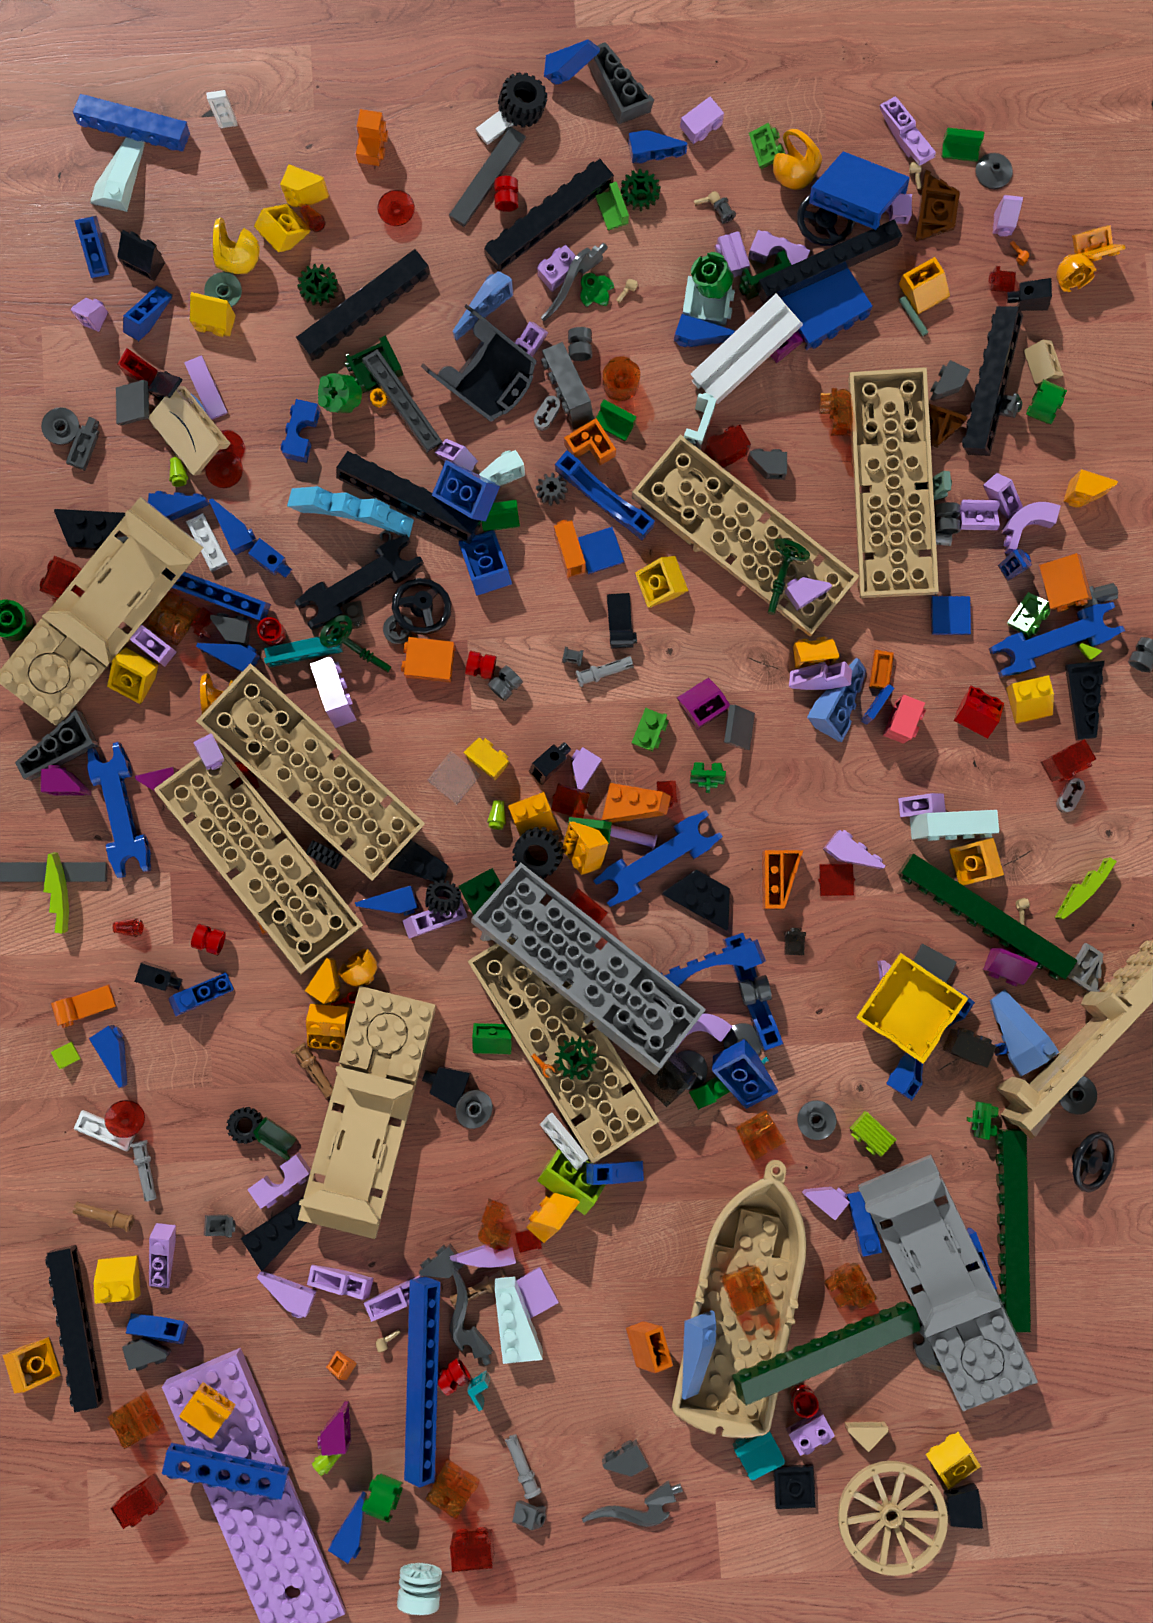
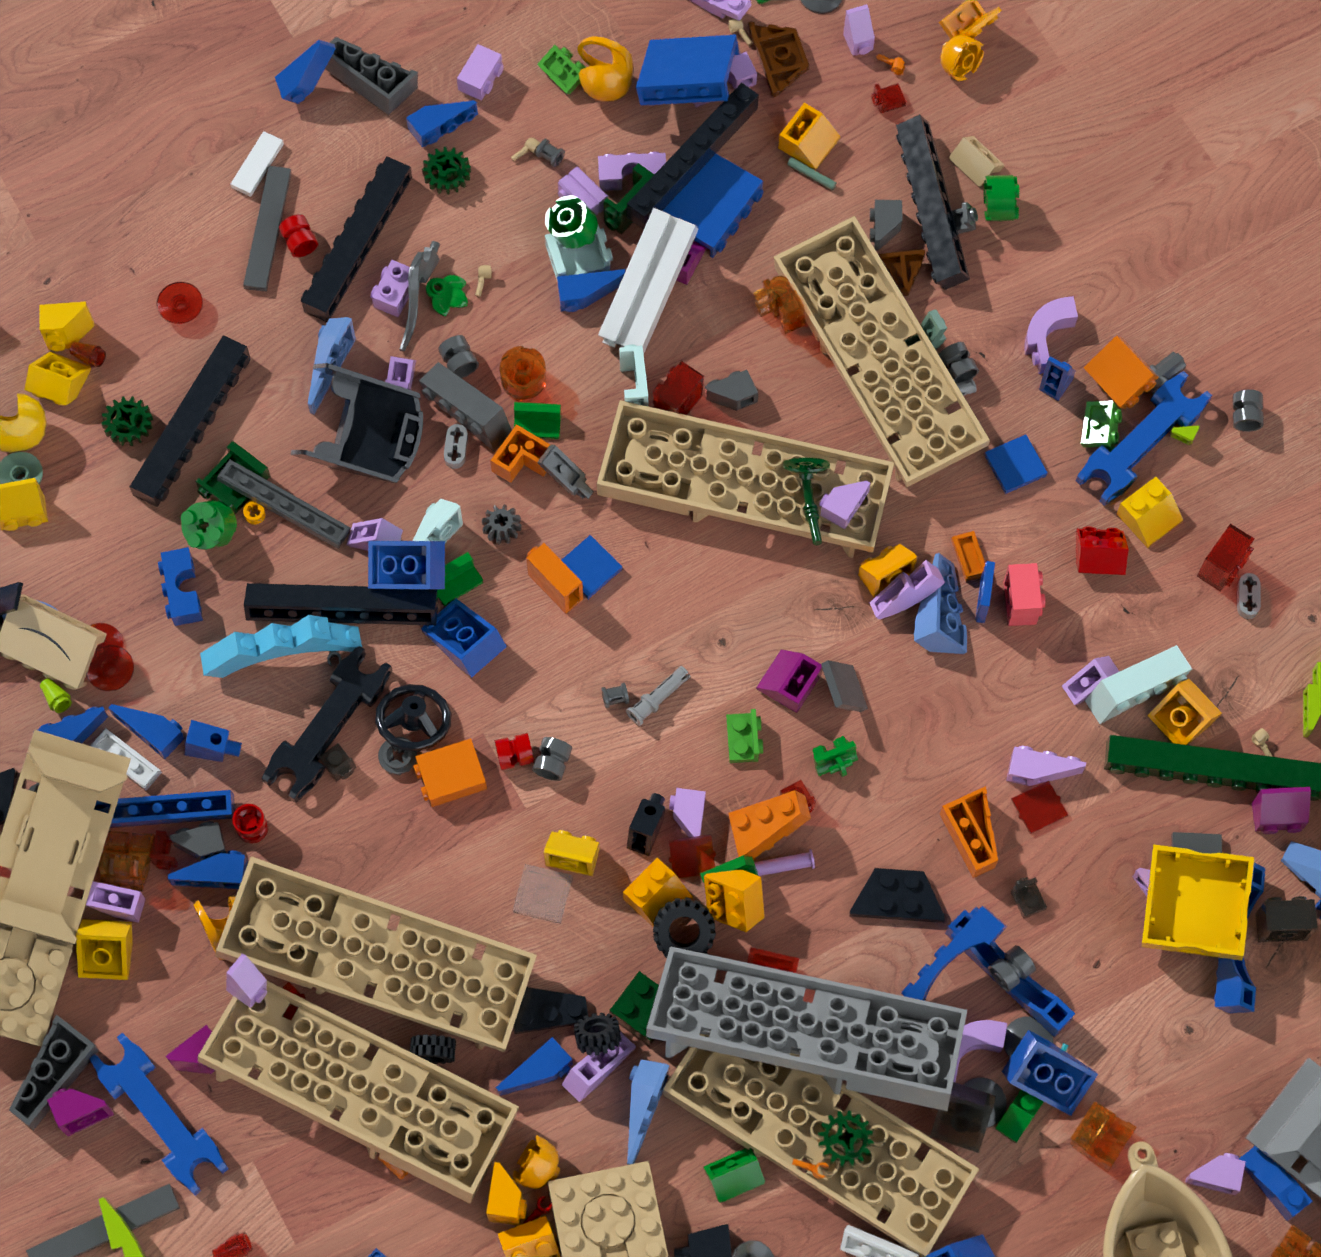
camera: 25 degrees left, 15 degrees down
lavender slope [184,355,228,420] -> none
red wheel [191,924,226,956] -> none
teal fence [264,634,343,668] -> none
wedge [310,656,356,728] -> none
dark green dish [320,615,392,673] -> none
orange brick [356,109,389,166] -> none
lime cone [487,800,506,830] -> none
black tyre [498,72,548,128] -> none
blue arch [555,450,655,541] -> none
blue piece [593,811,723,907] -> none
bright green panel [596,182,629,230] -> none
black door [607,593,637,649] -> none
yellow slope [635,556,688,608] -> none
black piece [797,194,856,246] -> none
dark grey dish [797,1100,836,1140] -> none
lime brick [850,1111,897,1157] -> none
lavender bracket [959,500,1000,530] -> none
lavender slope [983,473,1023,519] -> none
black torso [1007,278,1052,311] -> none
light orange slope [1063,469,1118,507] -> none
black wing [1065,660,1105,741] -> none
none -> dark grey hinge [537,445,594,499]
none -> medium blue wedge [627,1060,669,1165]

